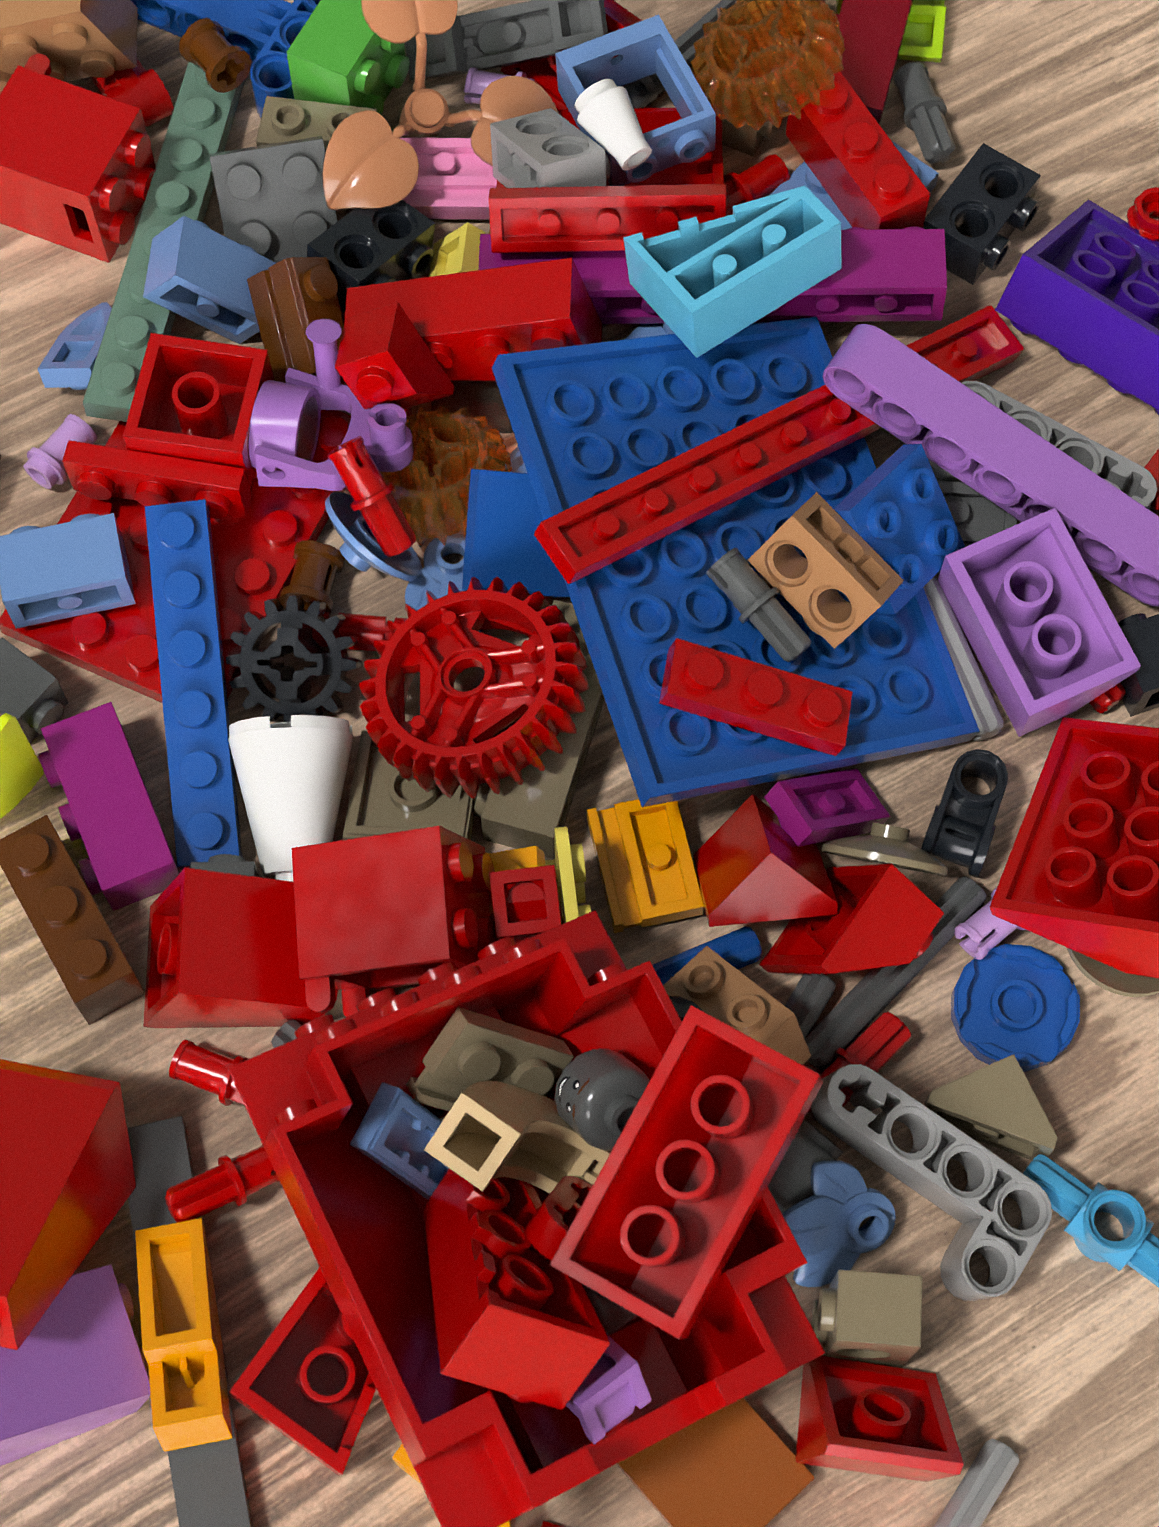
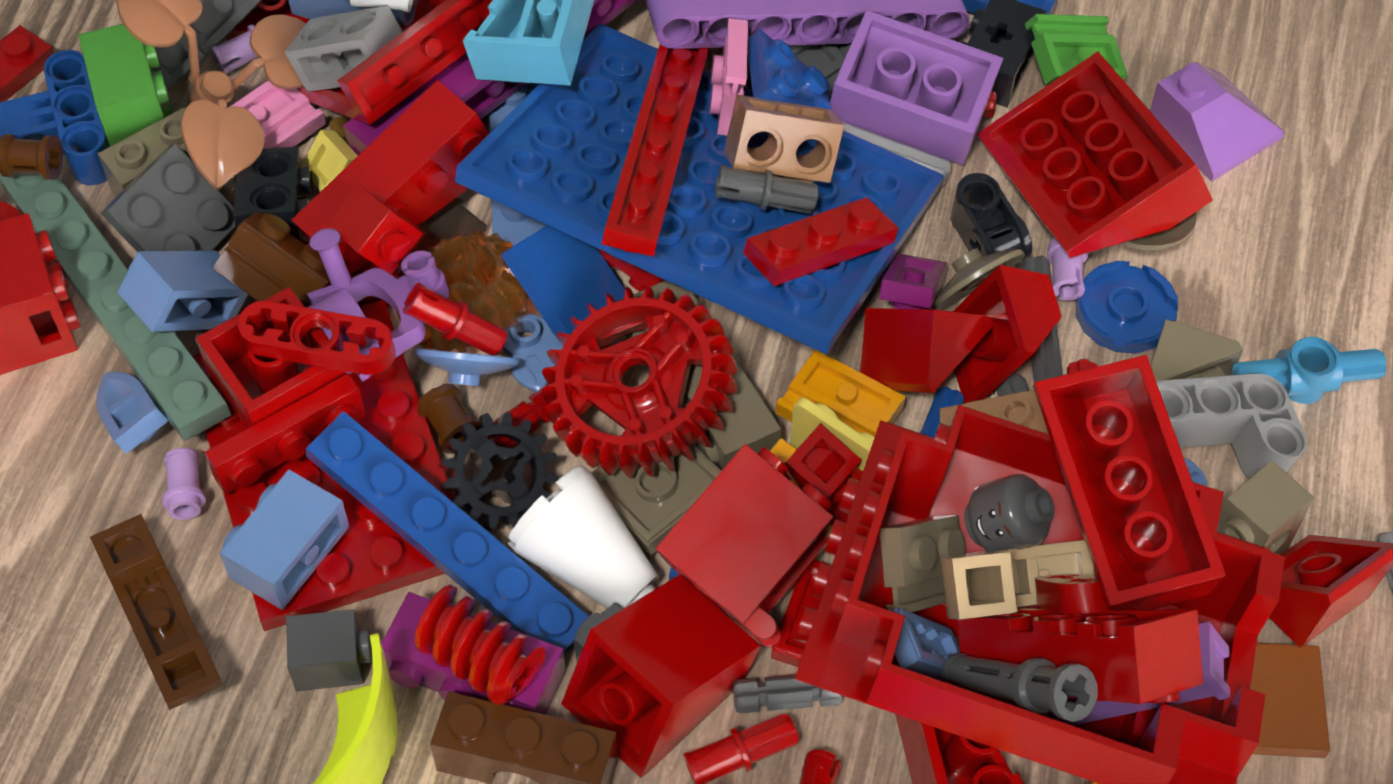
camera: 45 degrees left, 10 degrees down
none -> red beam [238,301,396,375]
none -> red piece [414,584,546,706]
none -> bright pink plate [709,18,748,136]
none -> dark grey pin [942,653,1098,722]

